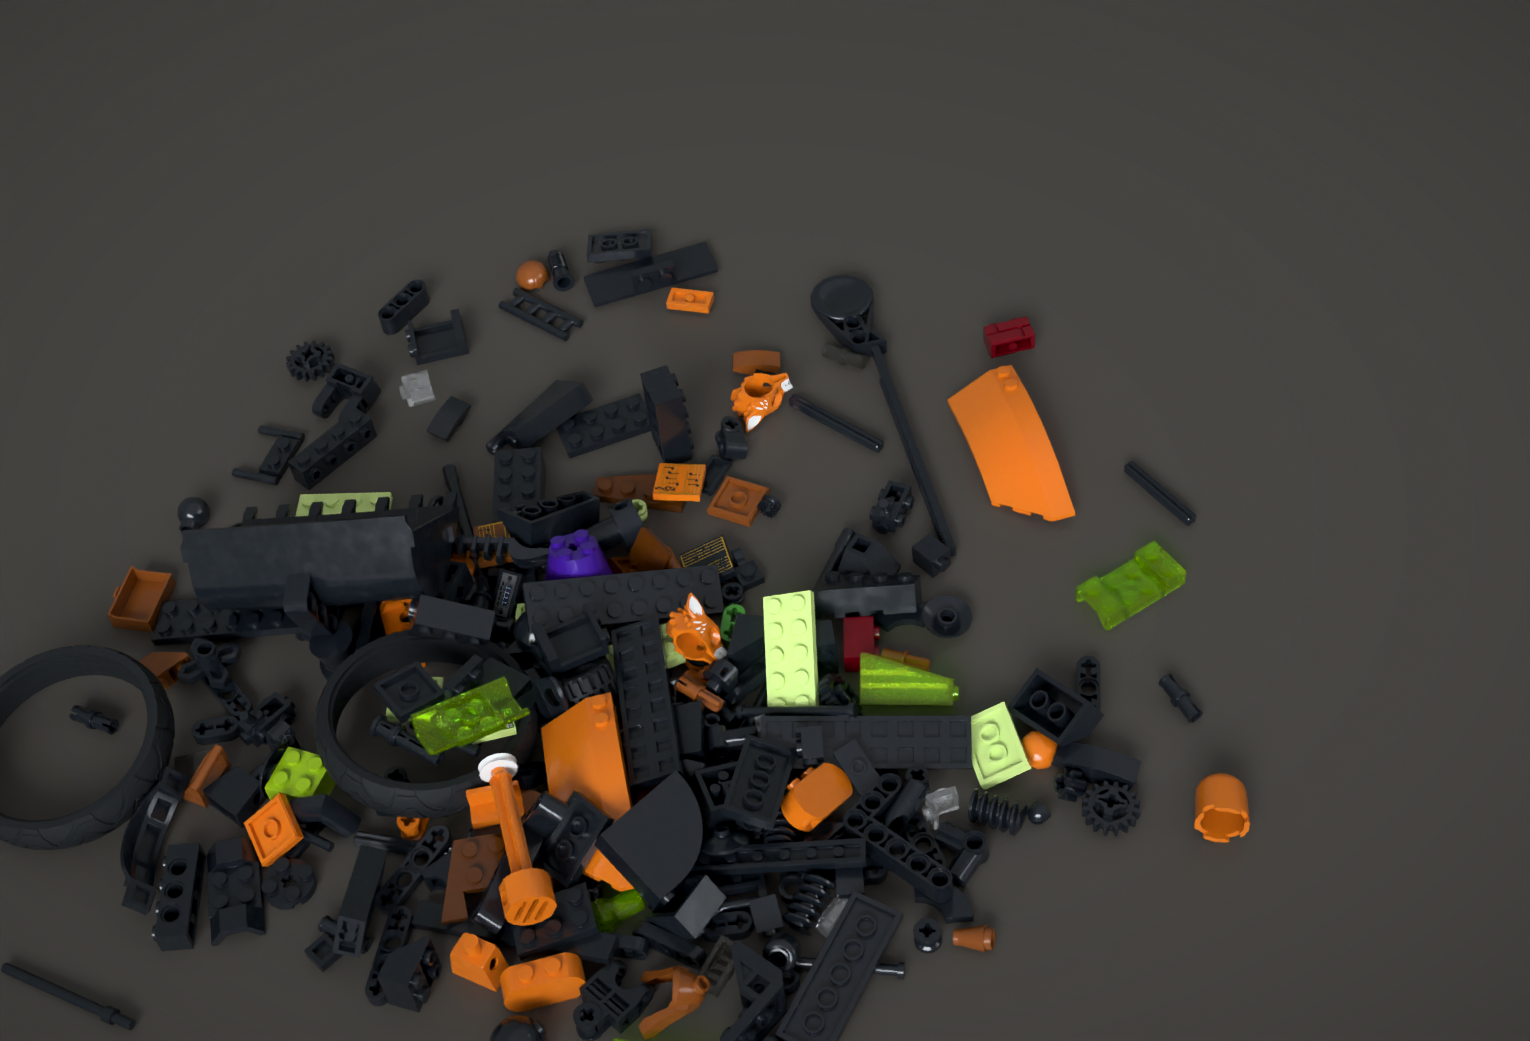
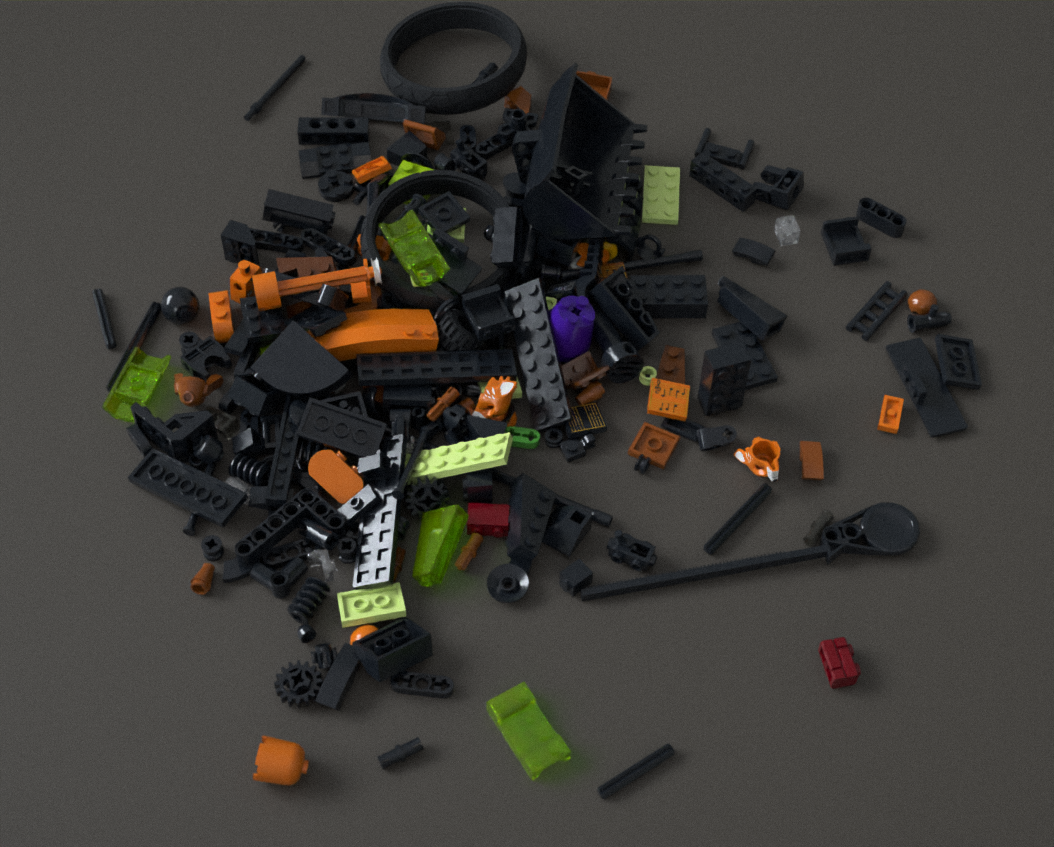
camera: 85 degrees right, 5 degrees up
black piece [177,497,210,532] -> none
black gear [286,340,335,382] -> none
orange slope [947,365,1075,522] -> none

